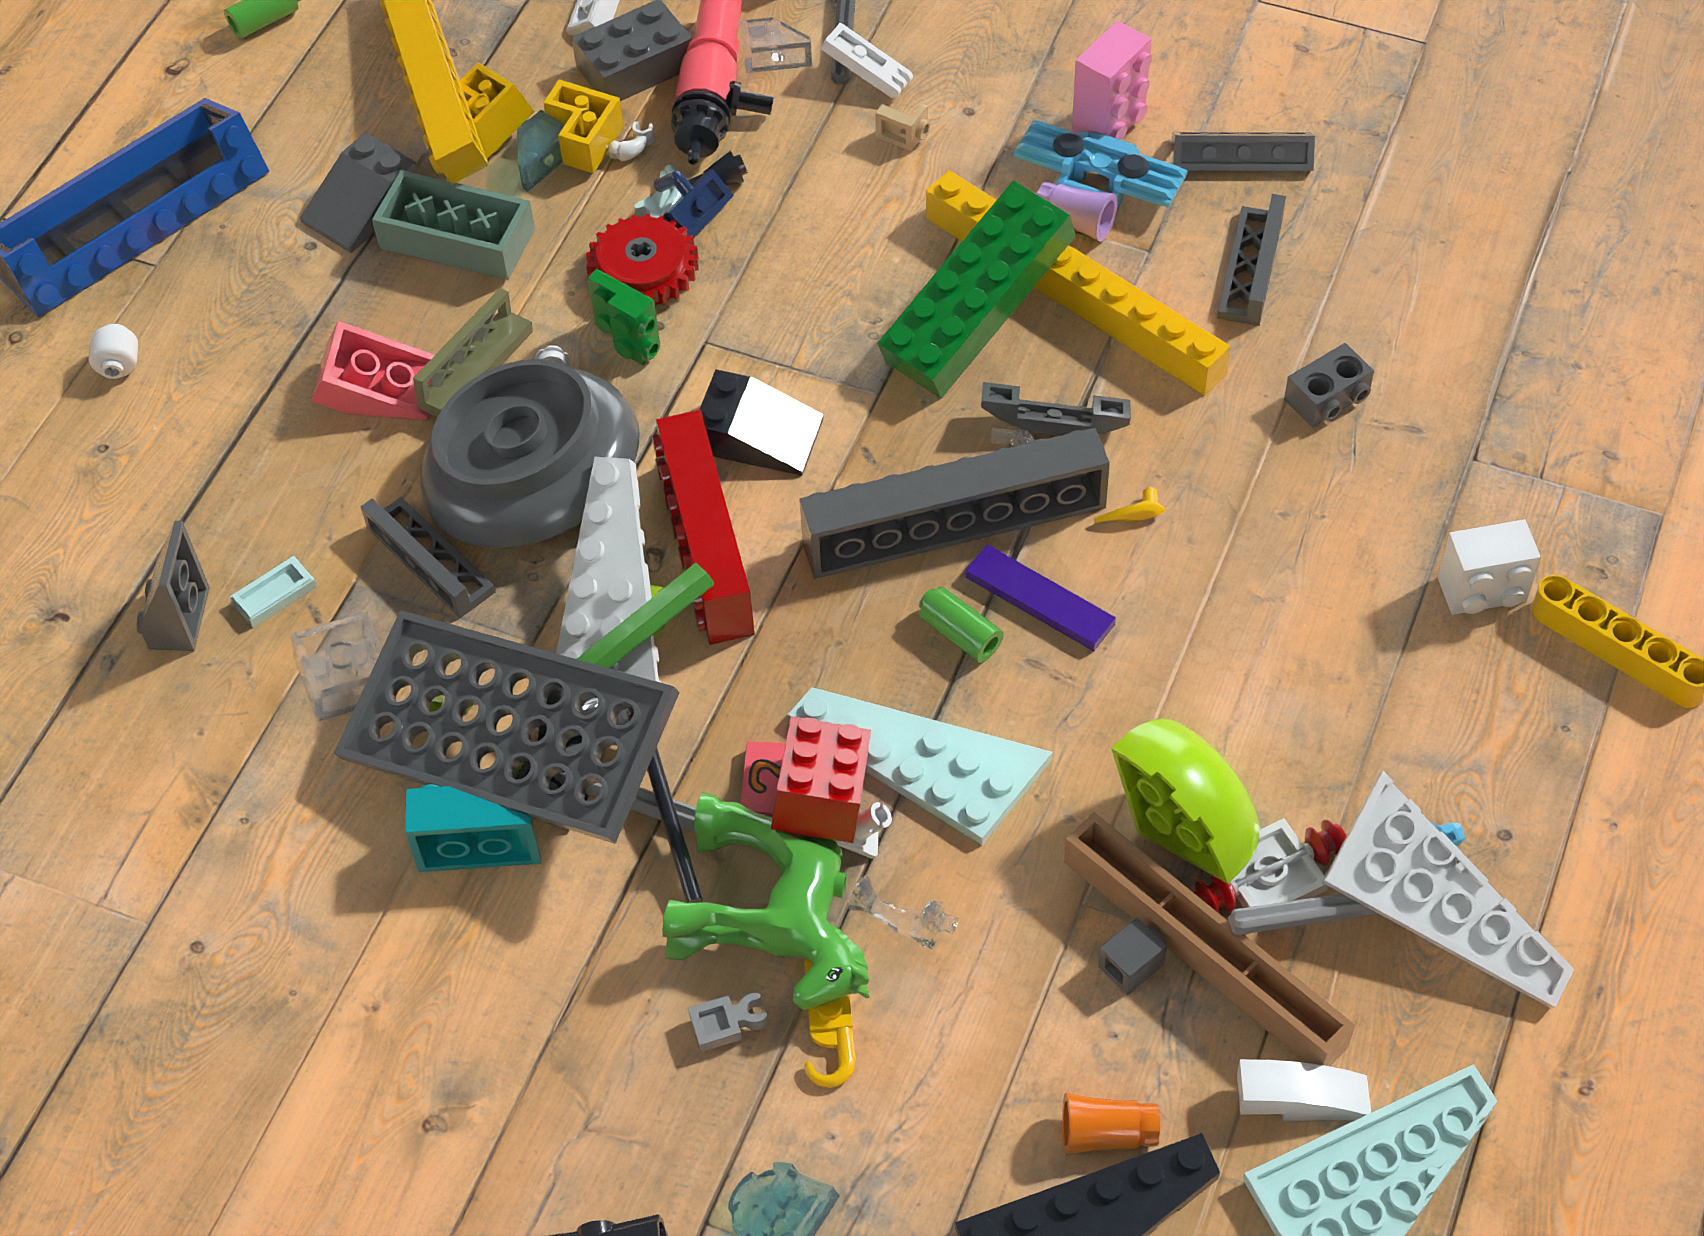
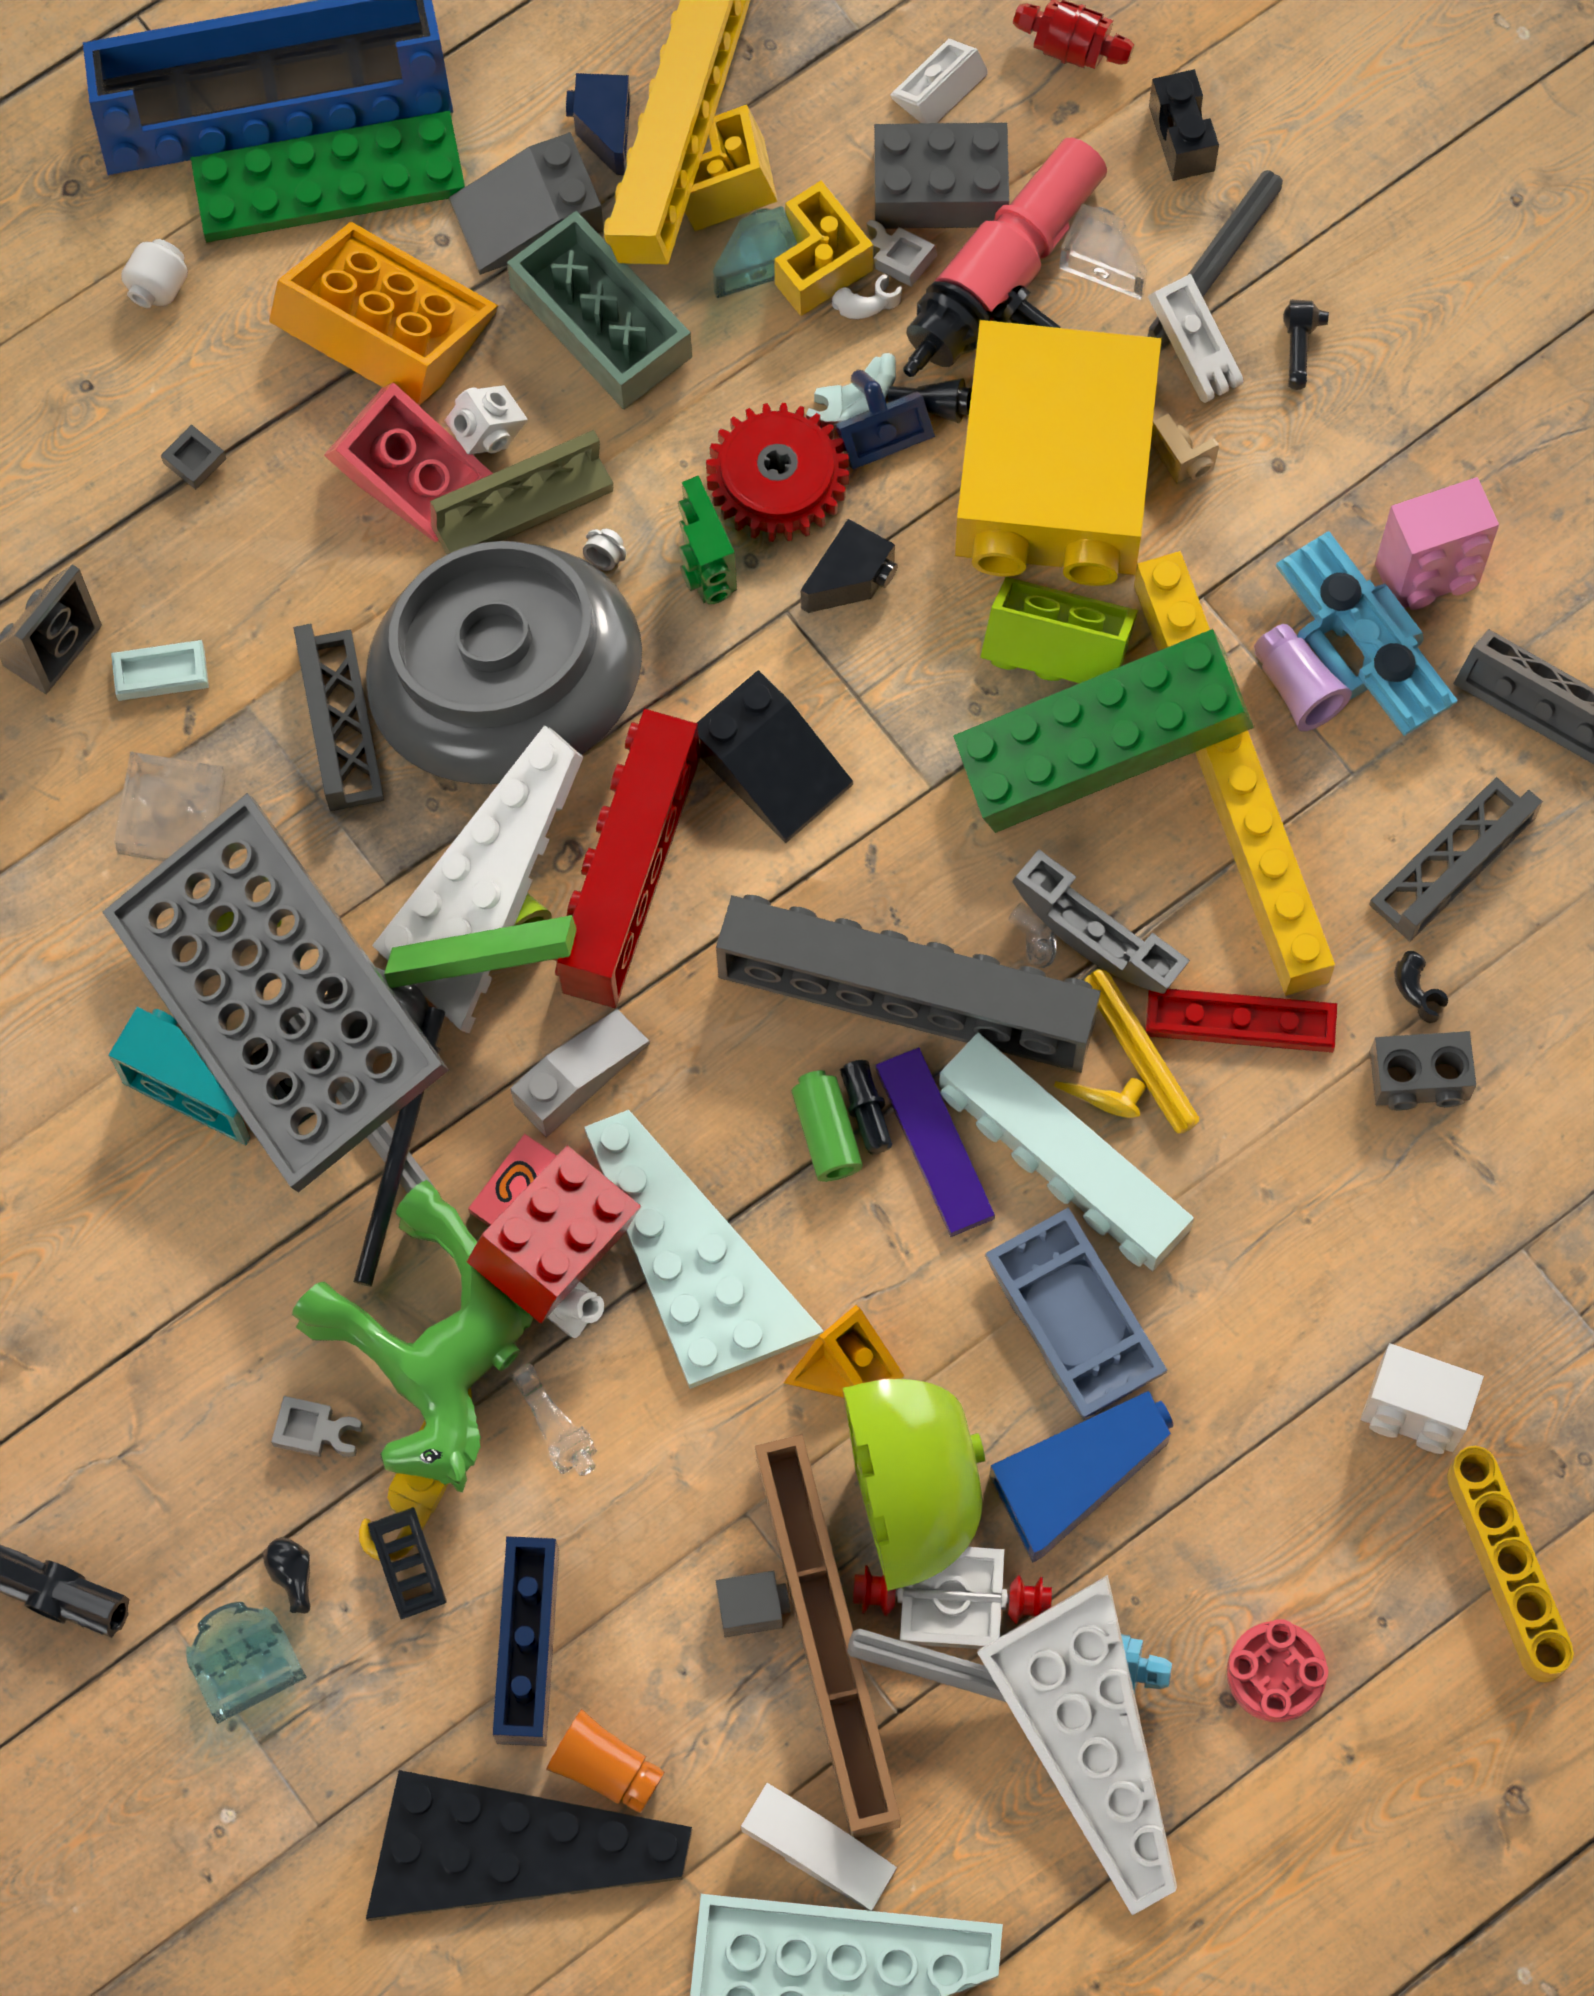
camera: 30 degrees right, 15 degrees up
none -> dark grey plate [161,424,227,490]
none -> green plate [190,111,465,243]
none -> black animal [263,1537,311,1614]
none -> light orange slope [269,222,498,406]
none -> black slope [367,1507,447,1619]
none -> white brick [444,385,528,455]
none -> dark blue brick [493,1536,560,1747]
none -> light grey slope [510,1009,650,1138]
none -> dark blue slope [566,73,631,175]
none -> light orange slope [783,1305,905,1398]
none -> black slope [800,519,898,613]
none -> black axle [840,1060,892,1155]
none -> light grey plate [867,220,937,287]
none -> light aqua brick [939,1032,1194,1271]
none -> yellow brick [955,320,1161,586]
none -> lime slope [980,577,1138,683]
none -> sand blue slope [985,1207,1168,1420]
none -> blue slope [989,1391,1174,1563]
none -> yellow axle [1083,969,1199,1133]
none -> red tile [1145,988,1338,1053]
none -> coral tile [1227,1619,1328,1722]
none -> black piece [1283,299,1329,390]
none -> black arm [1394,951,1448,1023]

